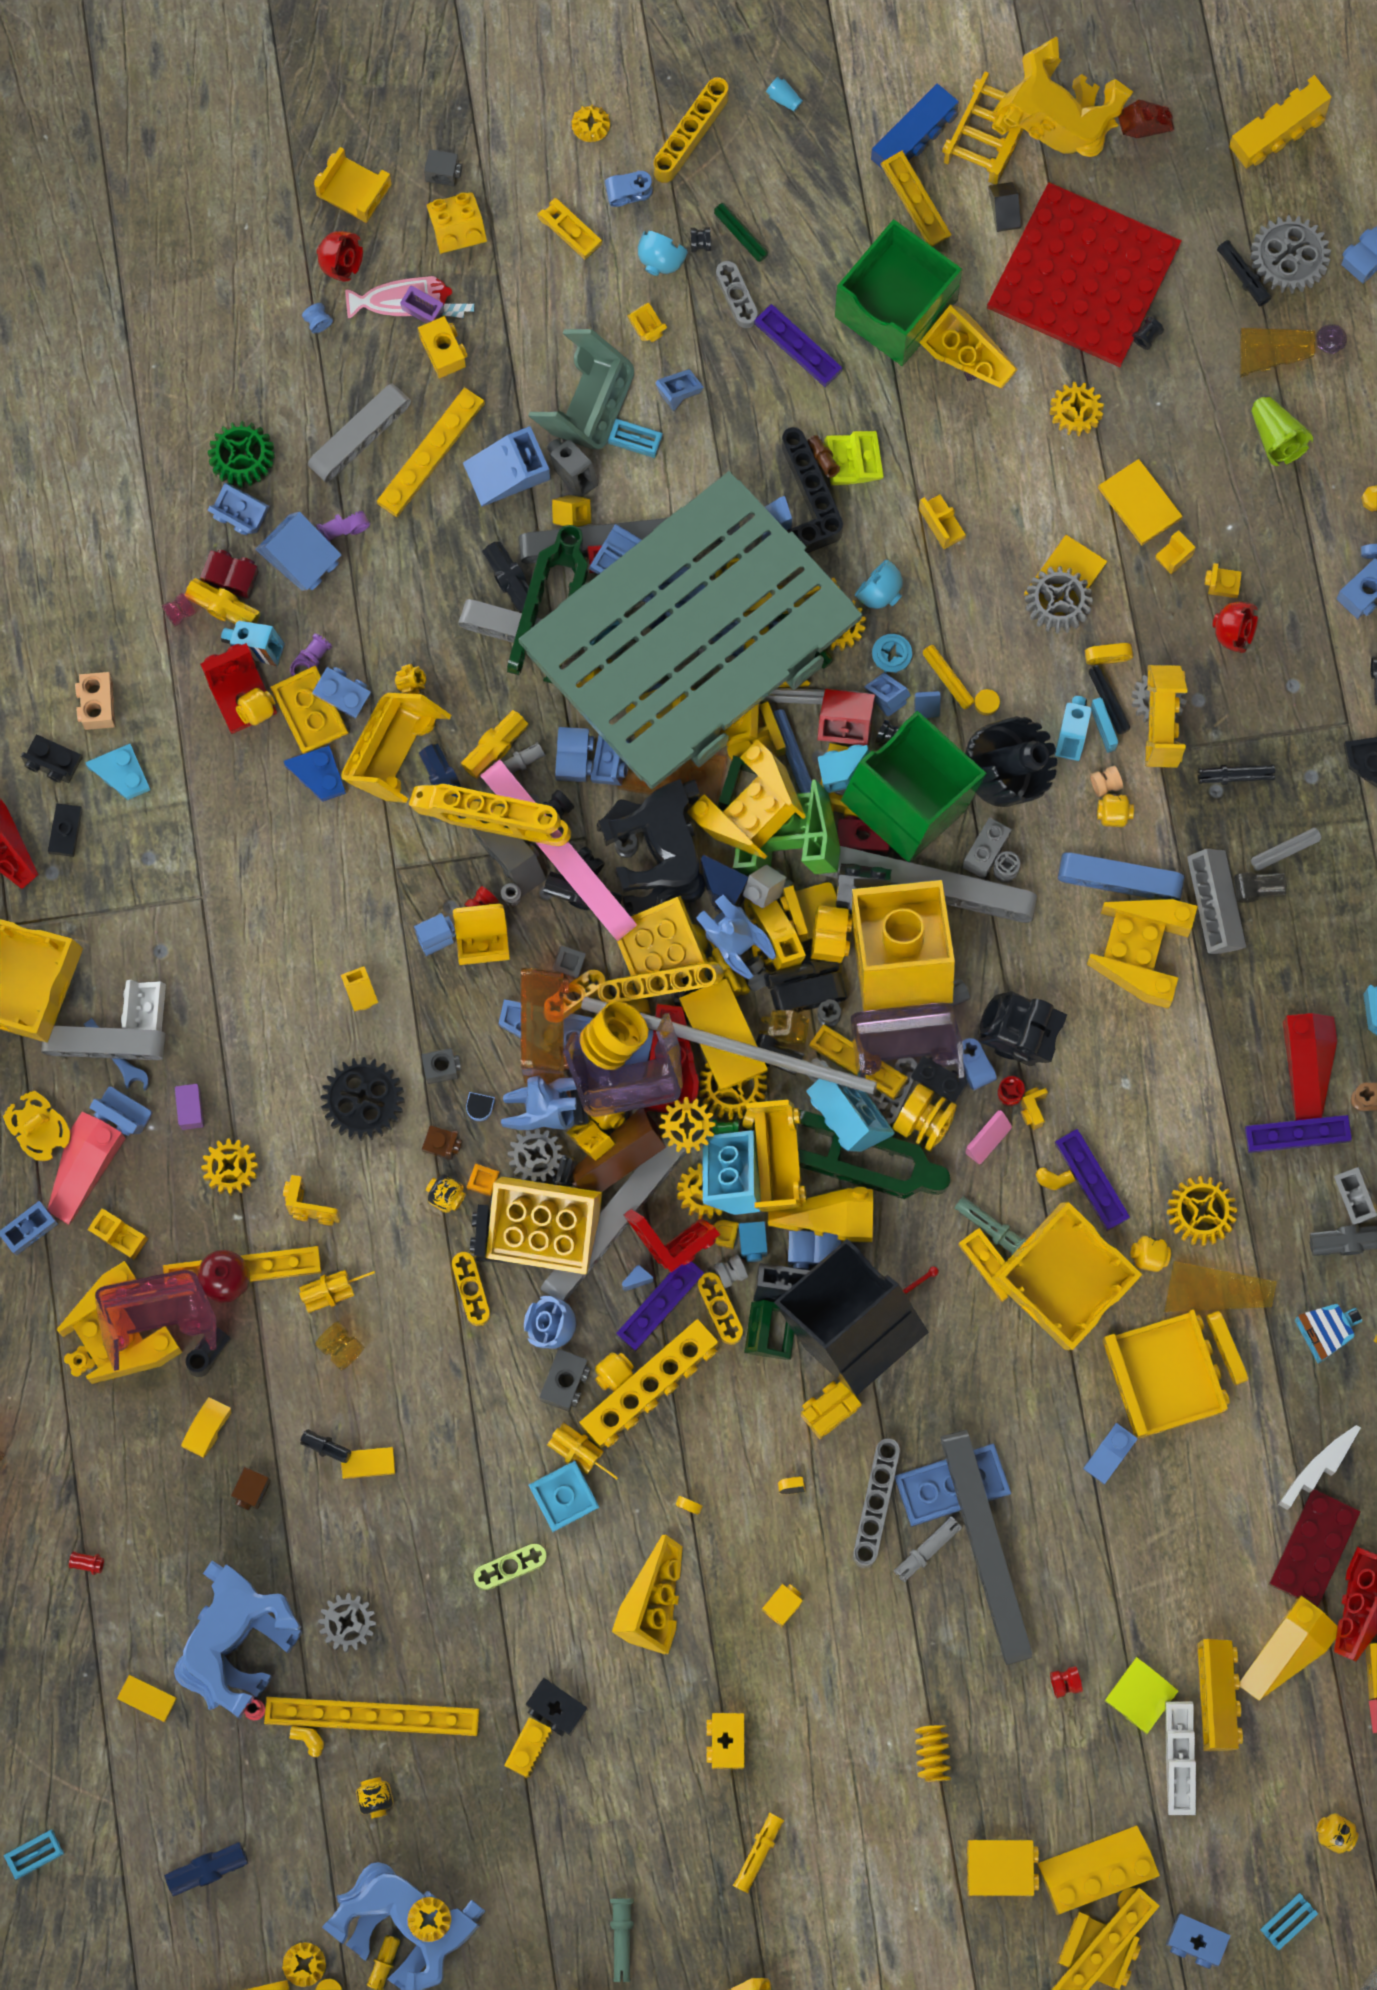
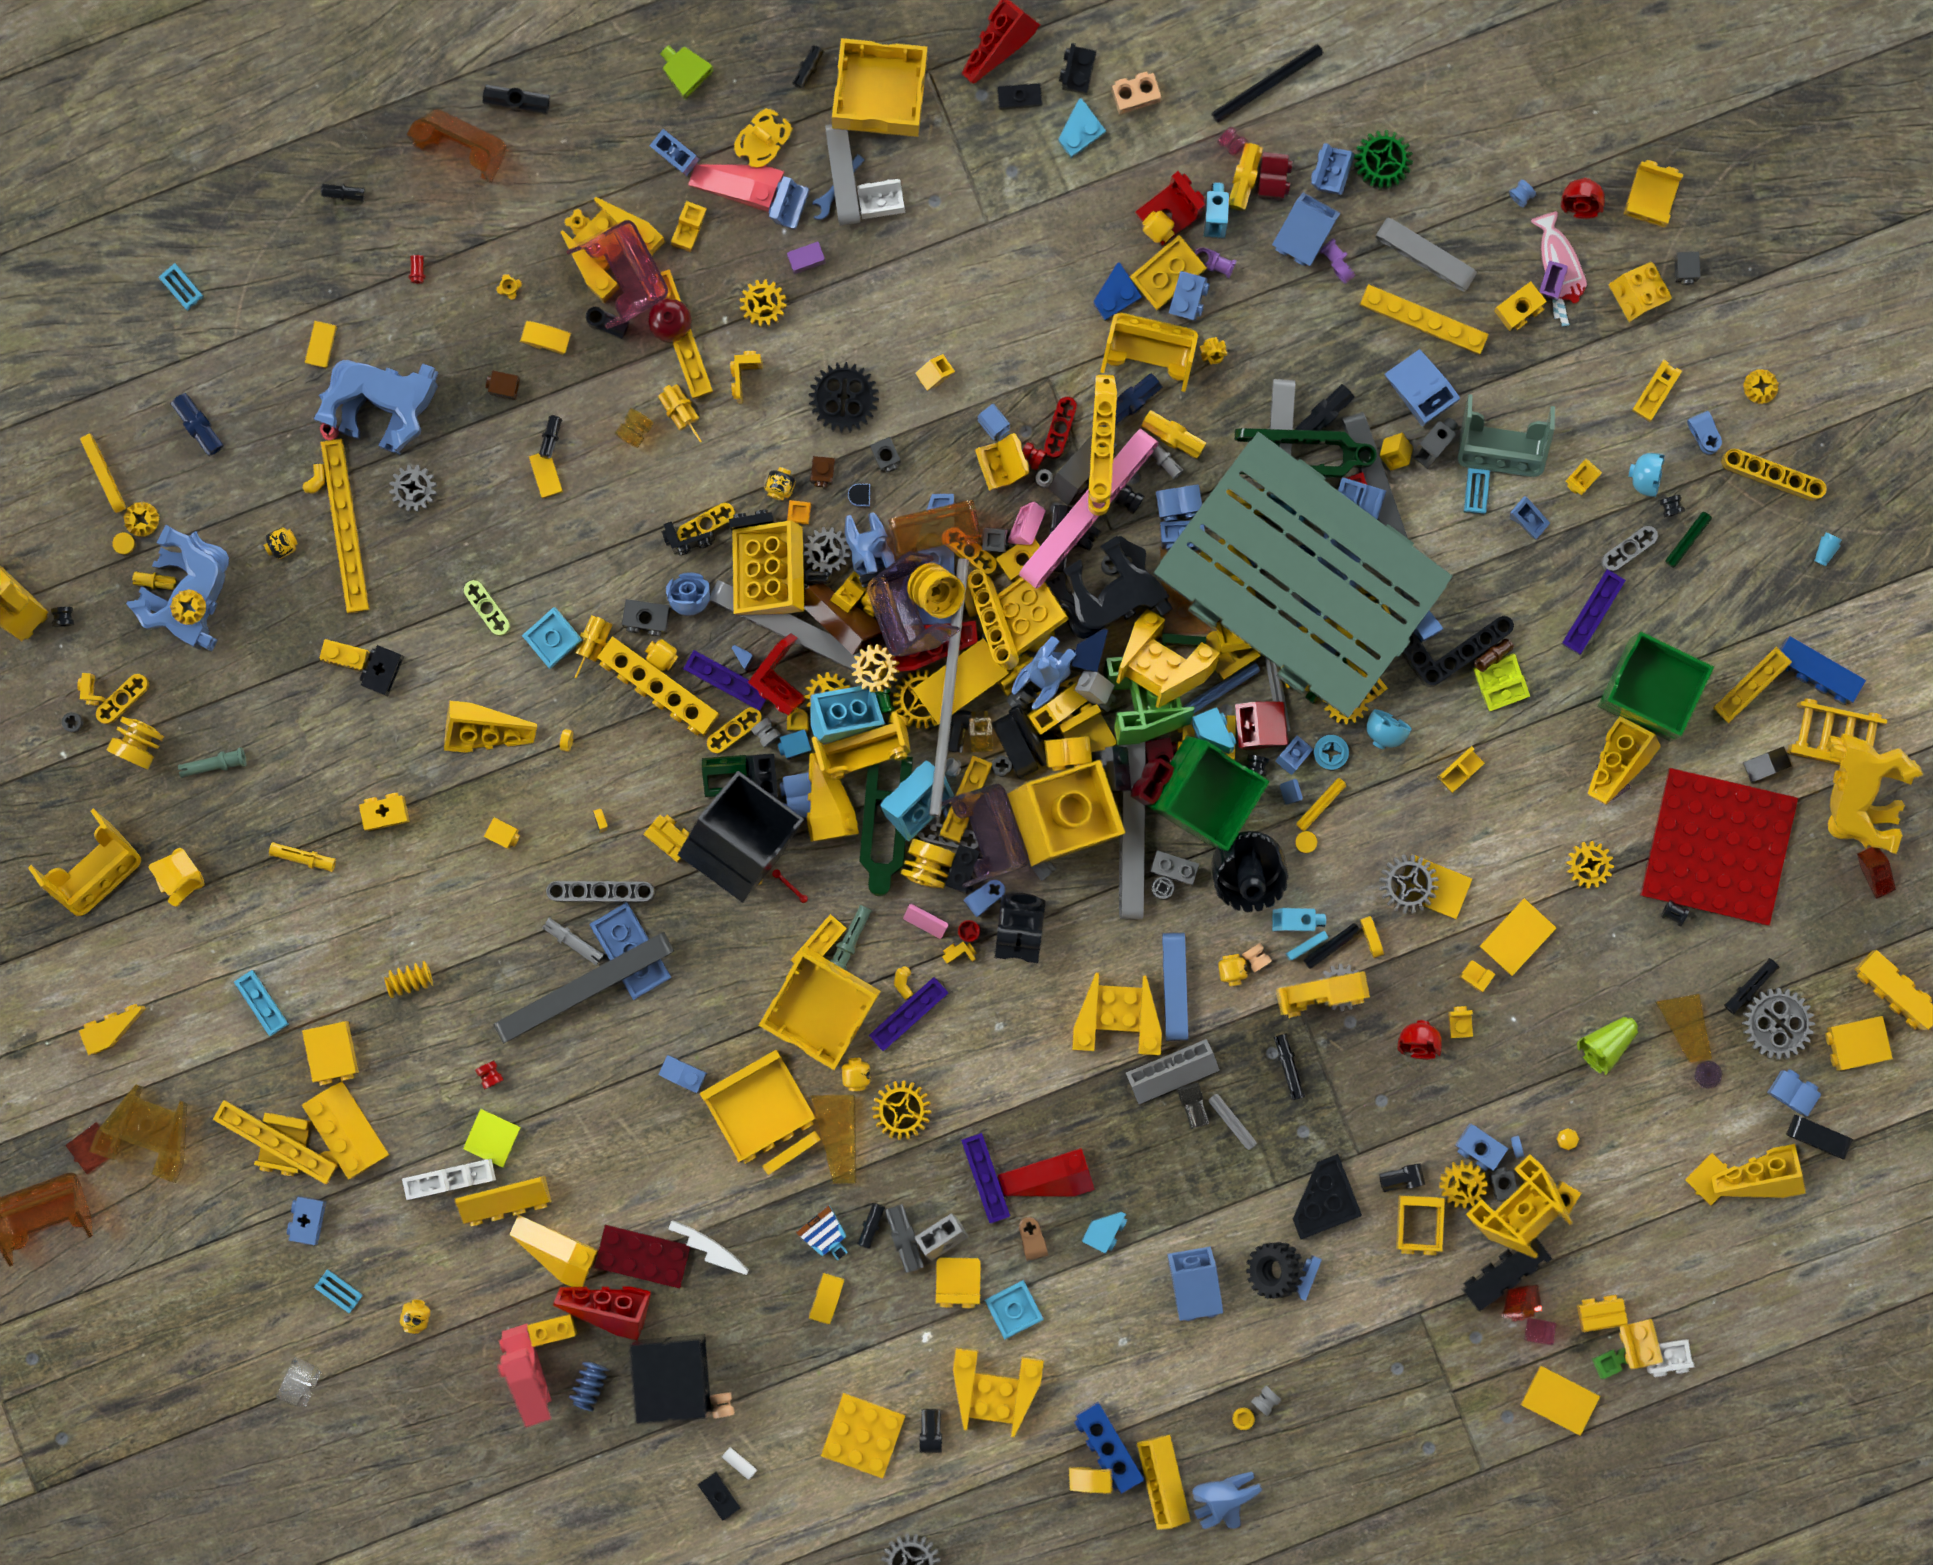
camera: 80 degrees right, 10 degrees up
none -> medium azure tile [234,970,289,1037]
none -> yellow plate [496,274,522,300]
none -> black bracket [661,521,715,556]
none -> black pin [857,1203,886,1249]
none -> yellow brick [996,539,1040,583]
none -> bright pink slope [1007,502,1045,545]
none -> red beam [1044,397,1077,459]
none -> dark red brick [1130,759,1174,805]
none -> black axle [1212,44,1323,123]
none -> yellow brick [1825,1016,1893,1070]

